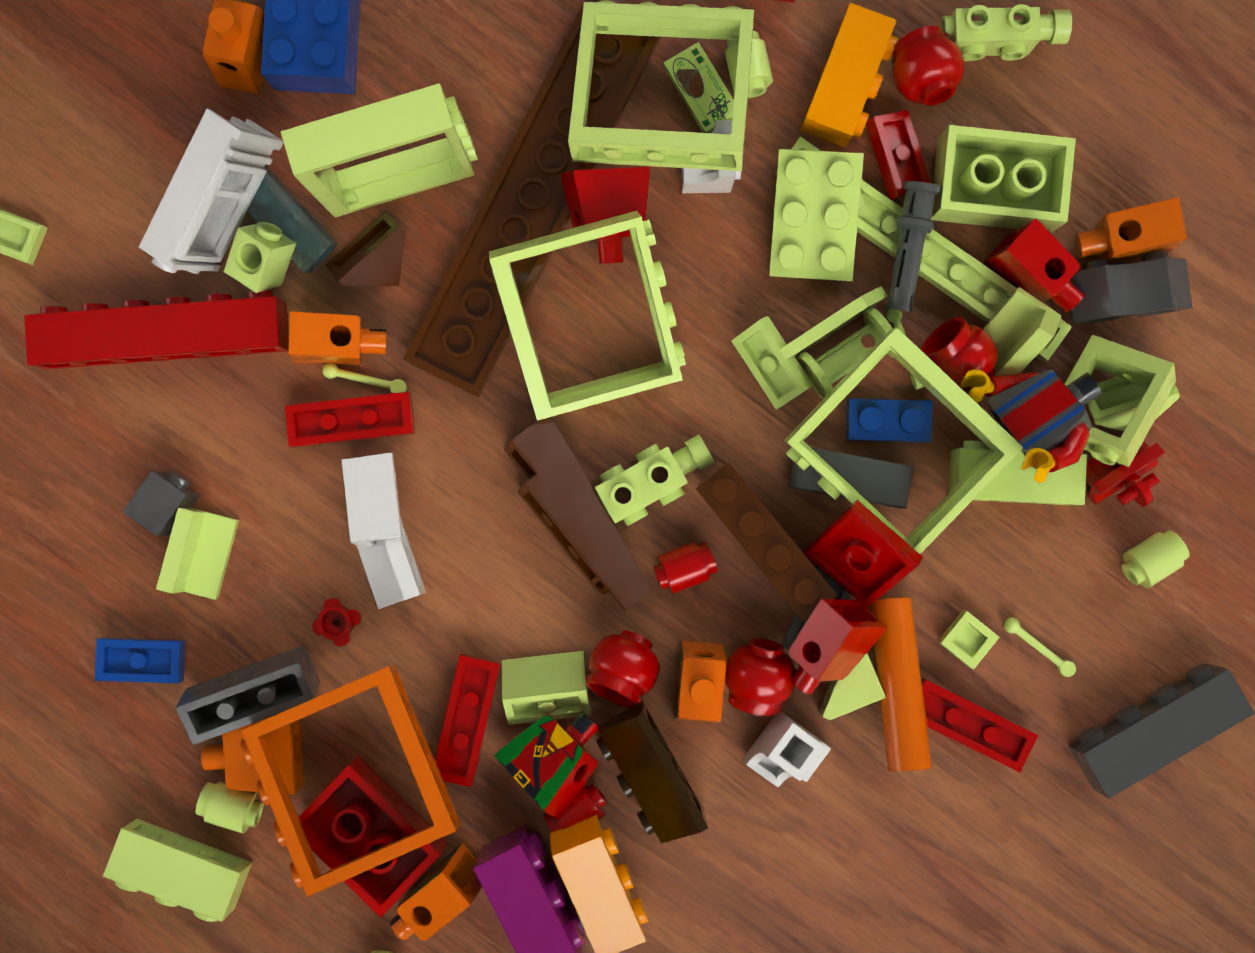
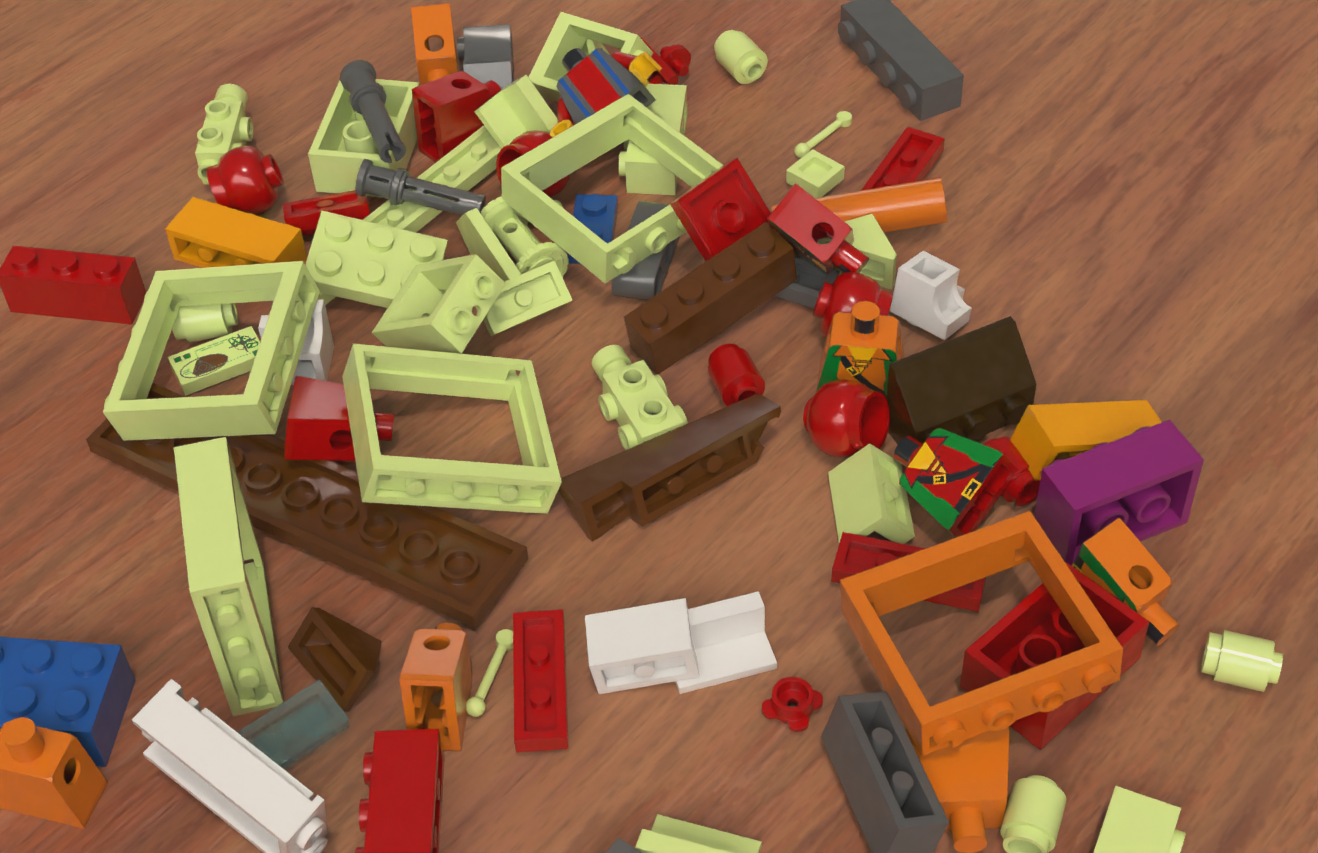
camera: 85 degrees left, 40 degrees down
yellowish green brick [224,222,296,293] -> none
none -> dark grey pin [340,60,406,163]
none -> yellowish green window [372,254,506,354]

